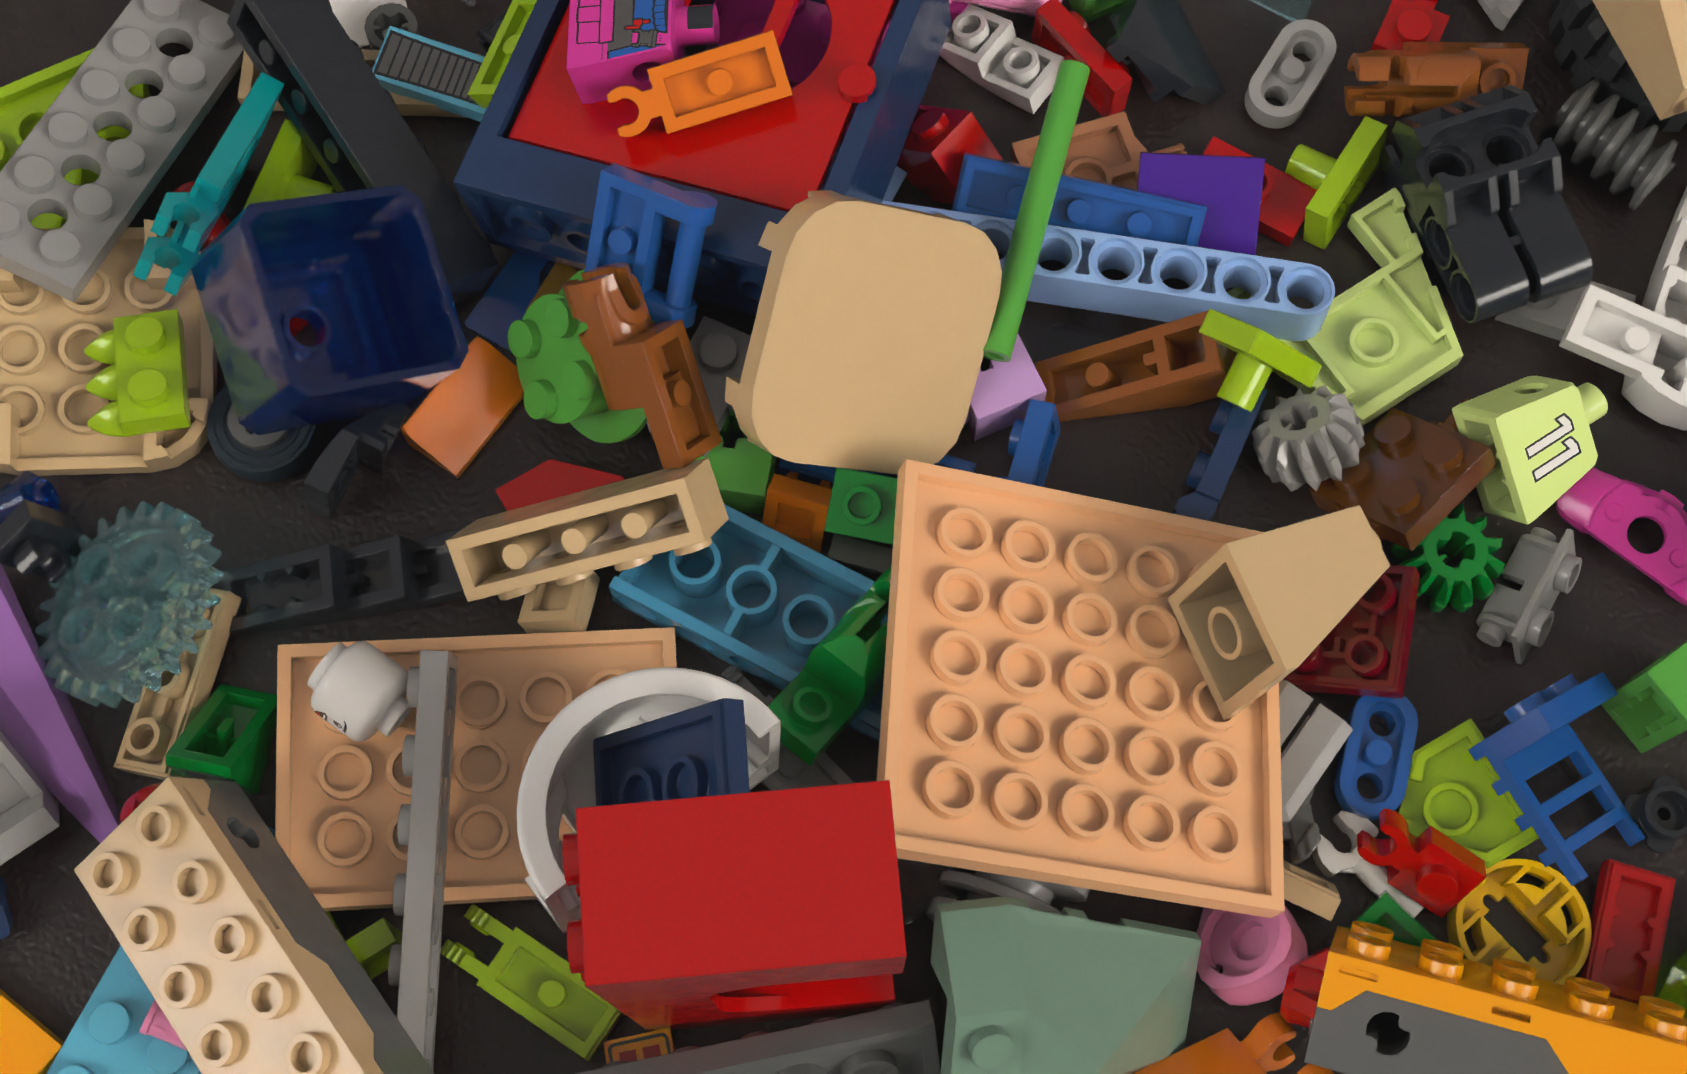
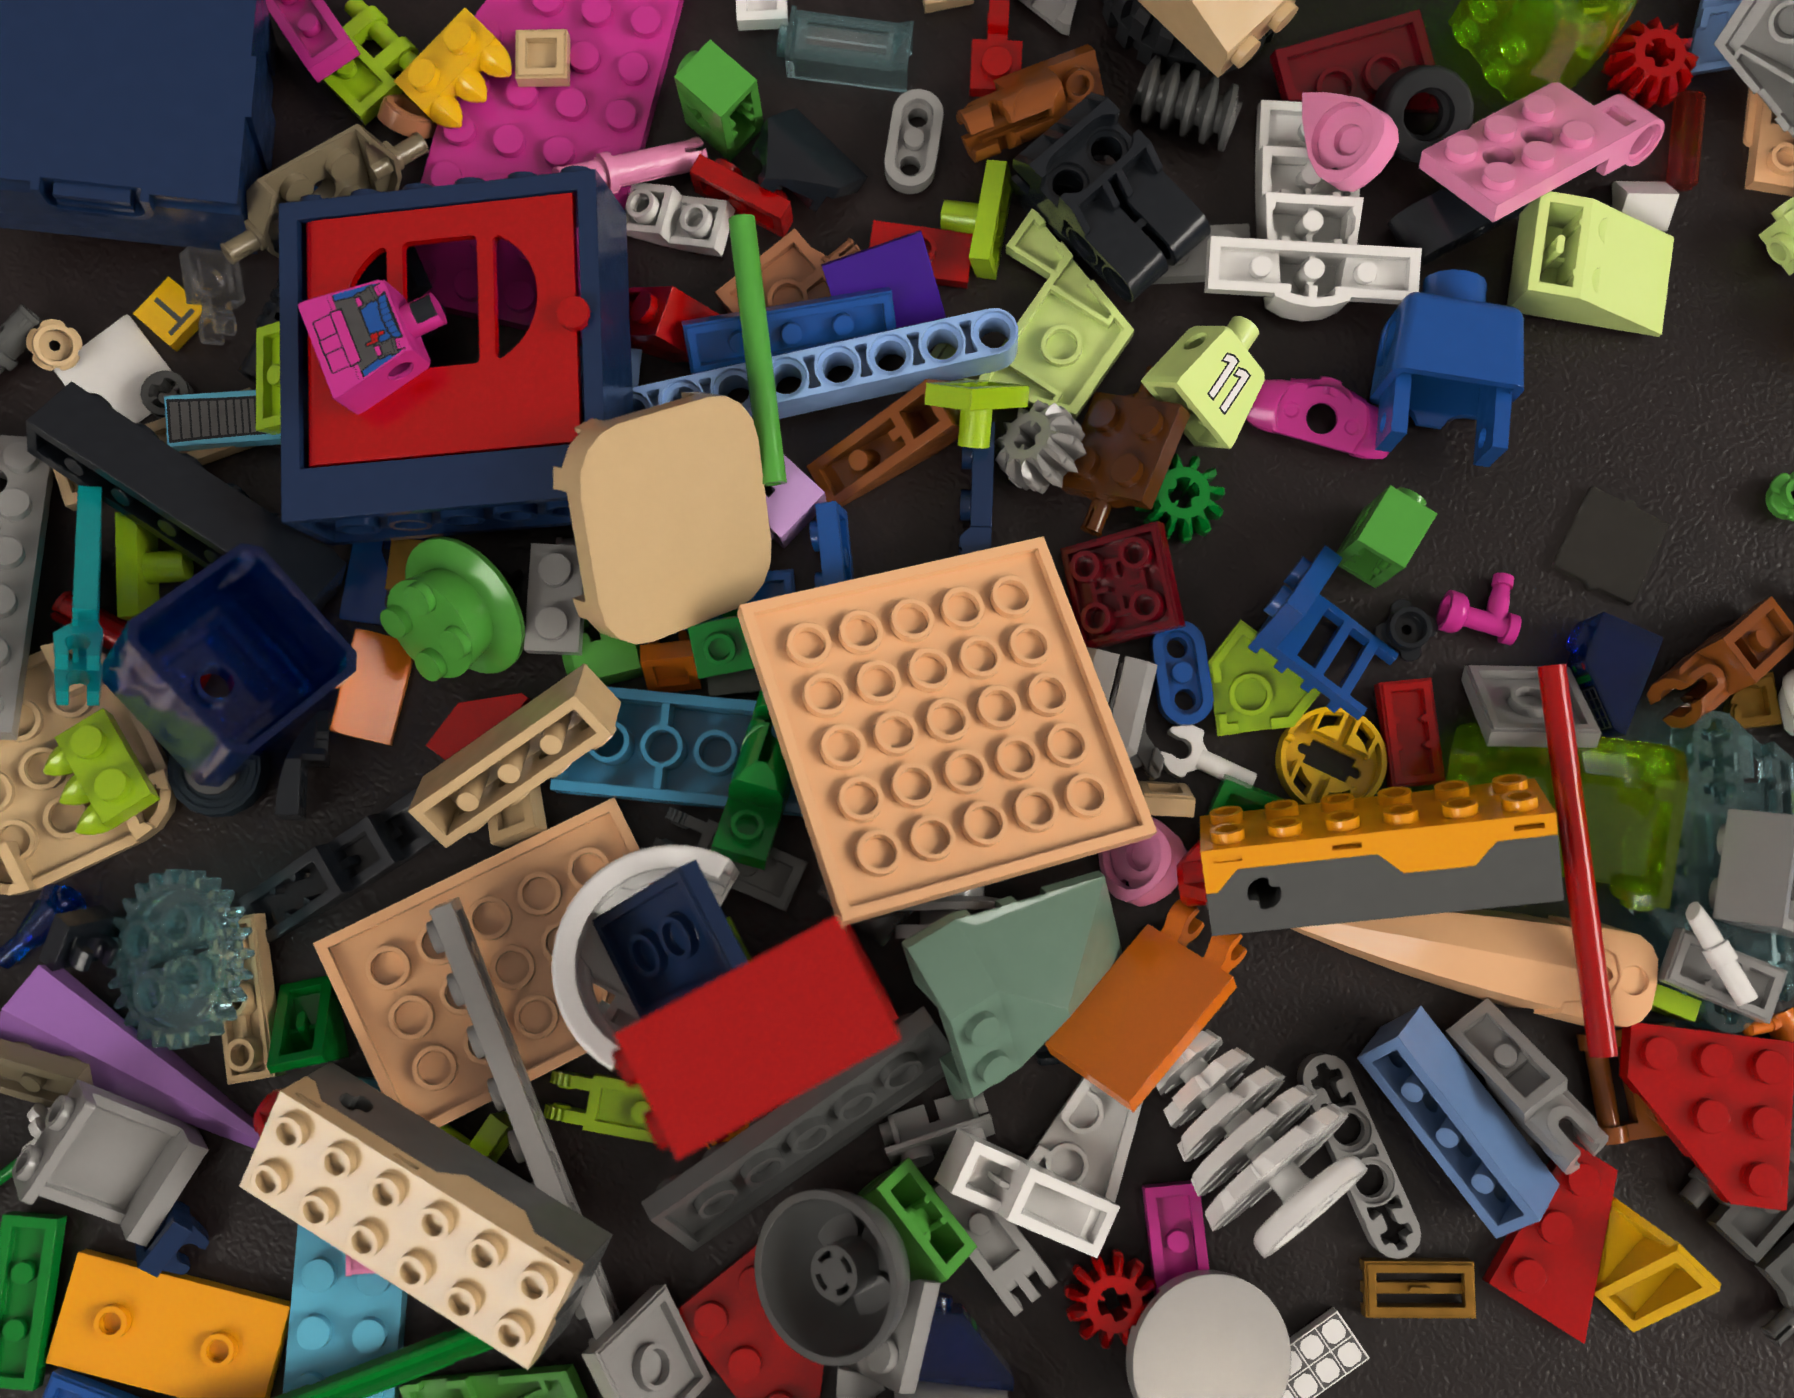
camera: 25 degrees left, 10 degrees up
white head [307,641,412,742] -> none
dark orange plate [561,262,722,469] -> none
blue plate [584,163,718,328] -> none
orange plate [606,30,792,137] -> none
tan slope [1167,505,1390,720] -> none
red plate [1357,808,1486,918] -> none
light grey hinge [1476,527,1582,665] -> none

